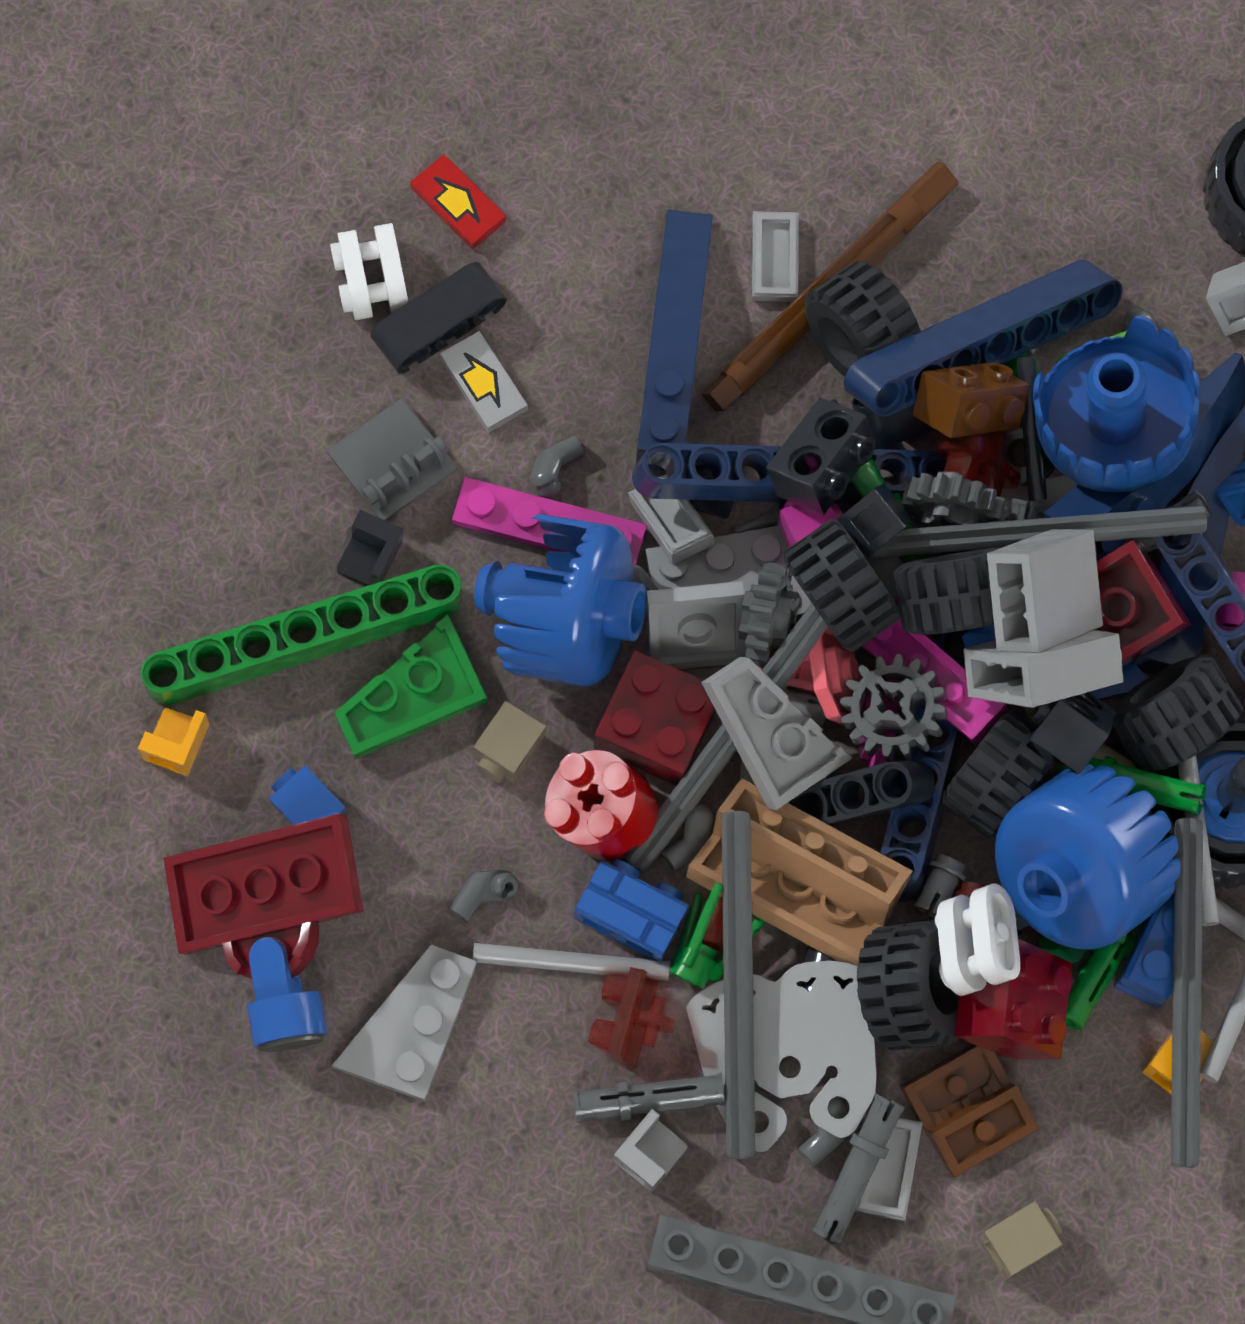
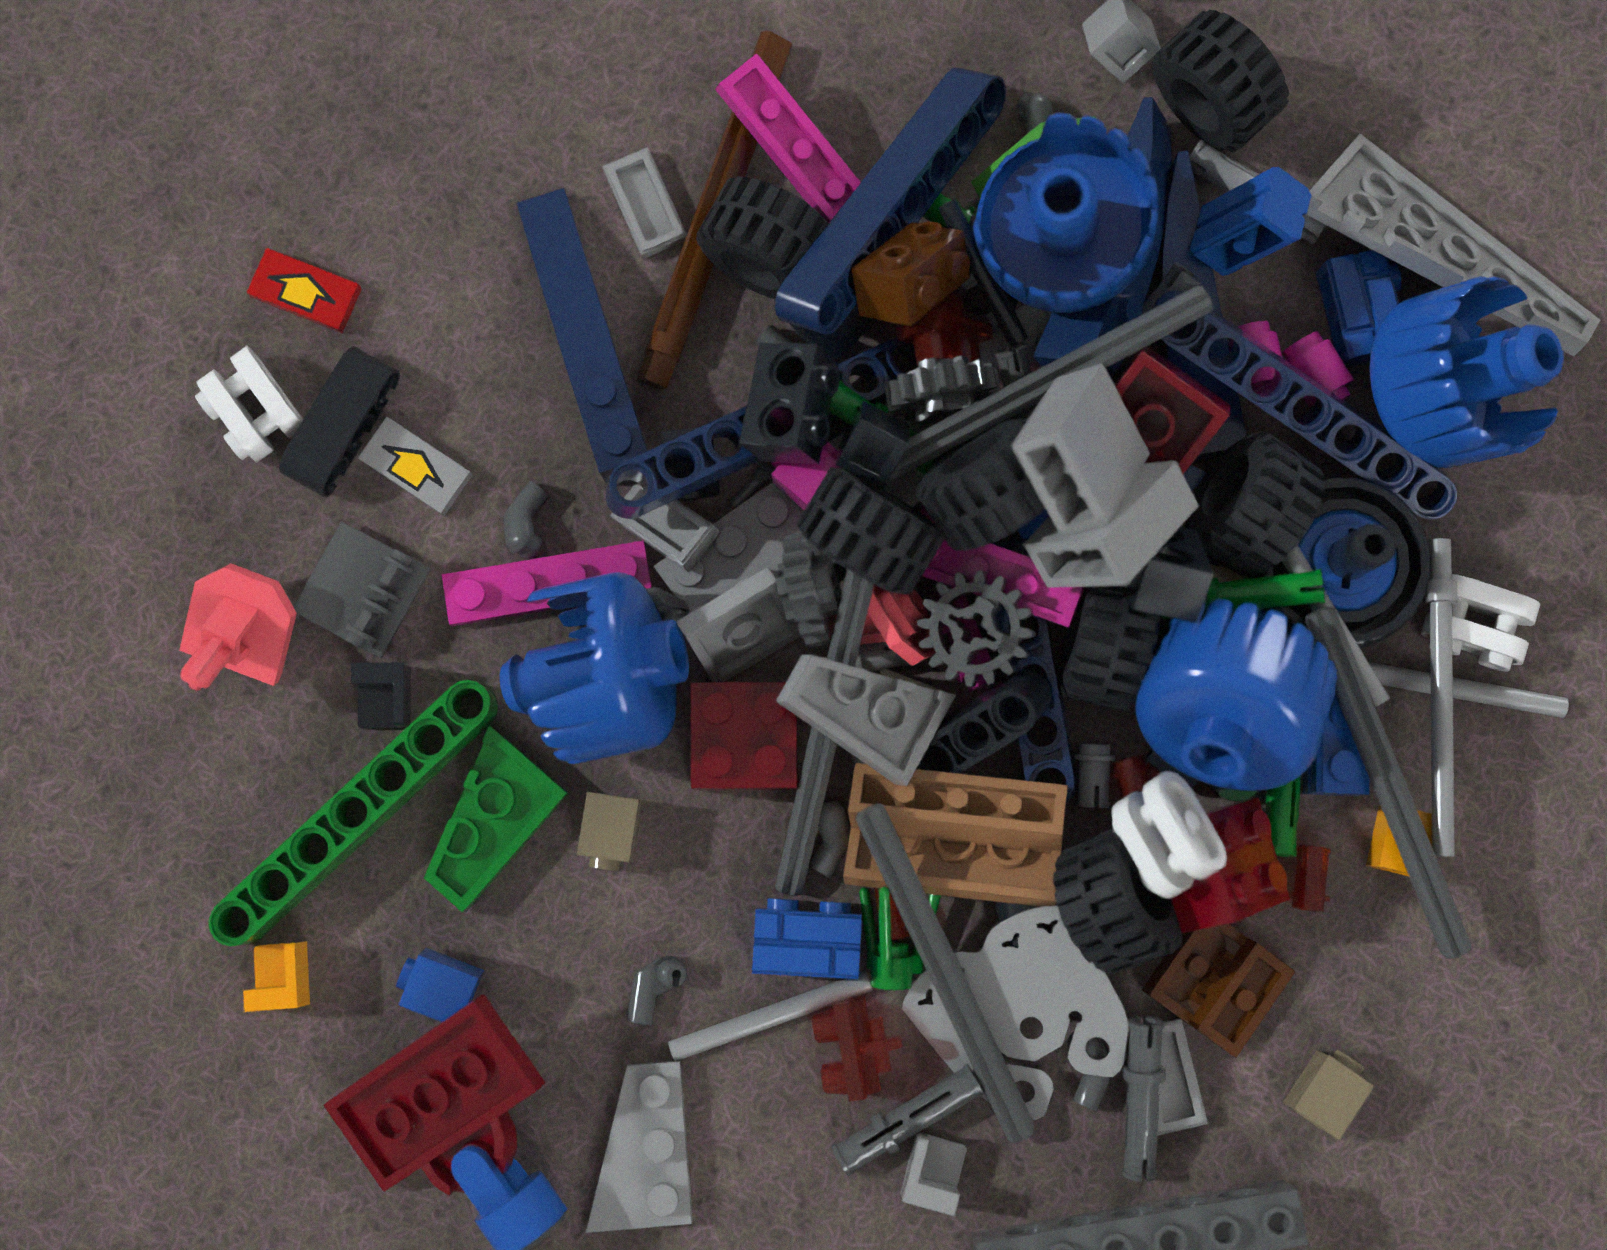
camera: 15 degrees left, 10 degrees up
brick [544,750,658,860] -> none
none -> coral piece [179,563,297,691]
none -> dark pink plate [715,53,861,223]
none -> clear red pin [1288,845,1331,912]

